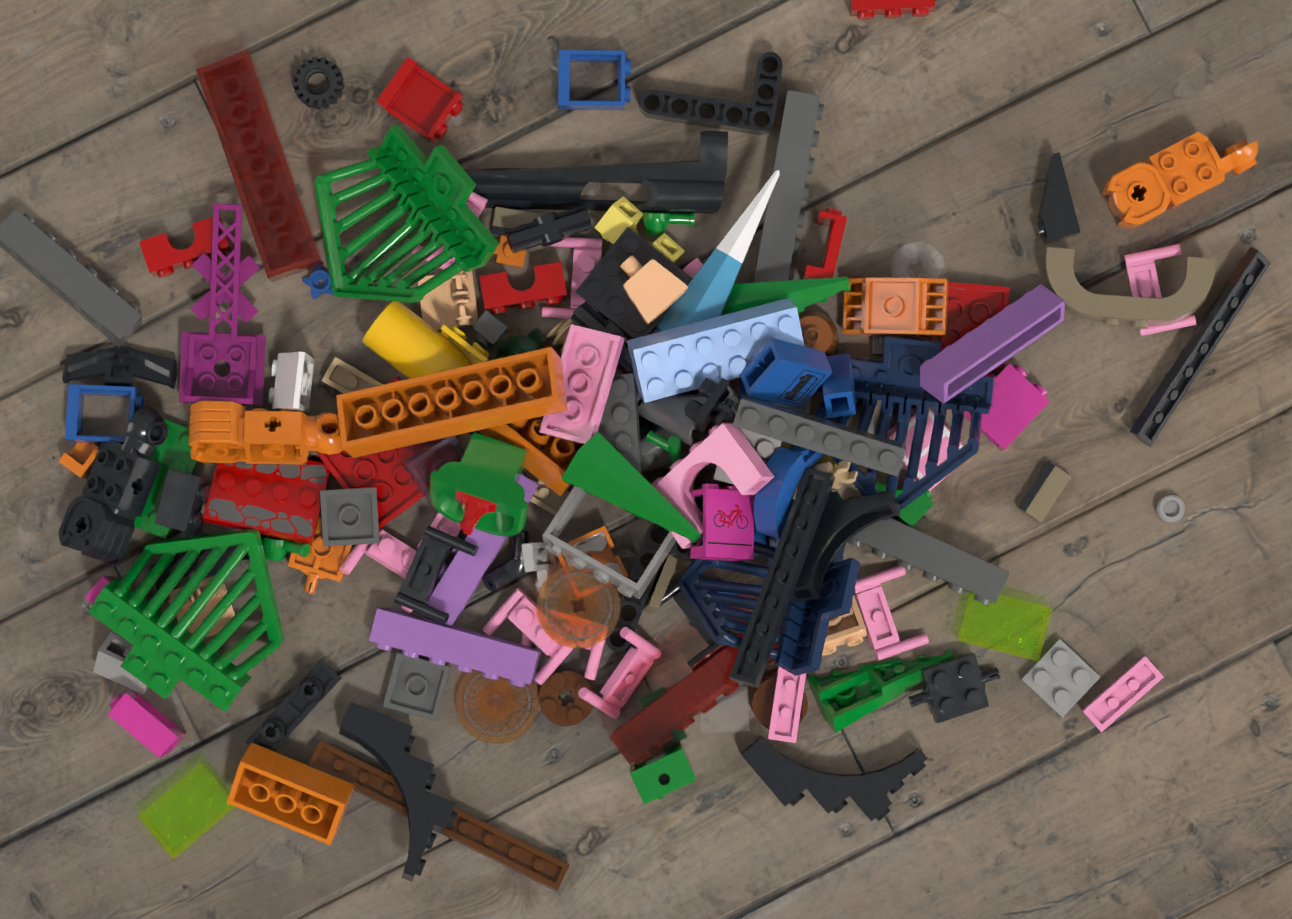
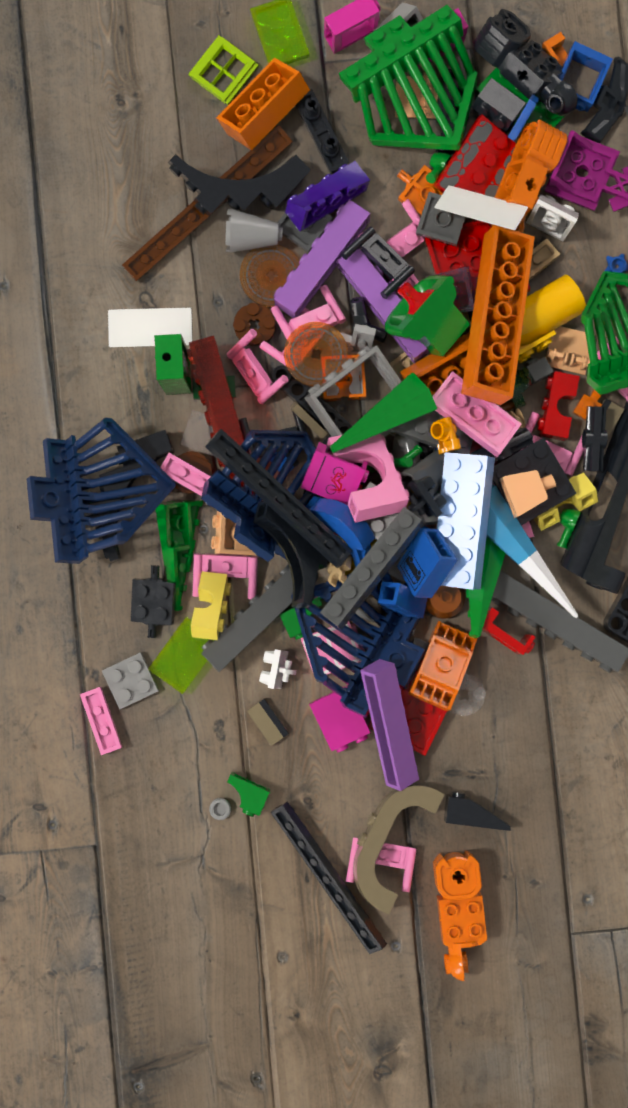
camera: 110 degrees right, 0 degrees up
none -> dark blue plate [26,418,176,564]
none -> white sticker [108,308,192,347]
none -> lime piece [188,35,259,105]
none -> light yellow arch [191,571,231,640]
none -> light grey cone [225,209,283,253]
none -> green arch [227,772,271,817]
none -> white hips [259,649,296,689]
none -> dark purple wedge [285,161,370,232]
none -> light orange plate [430,417,461,455]
none -> white sticker [434,185,528,230]
none -> blue tile [508,94,539,141]

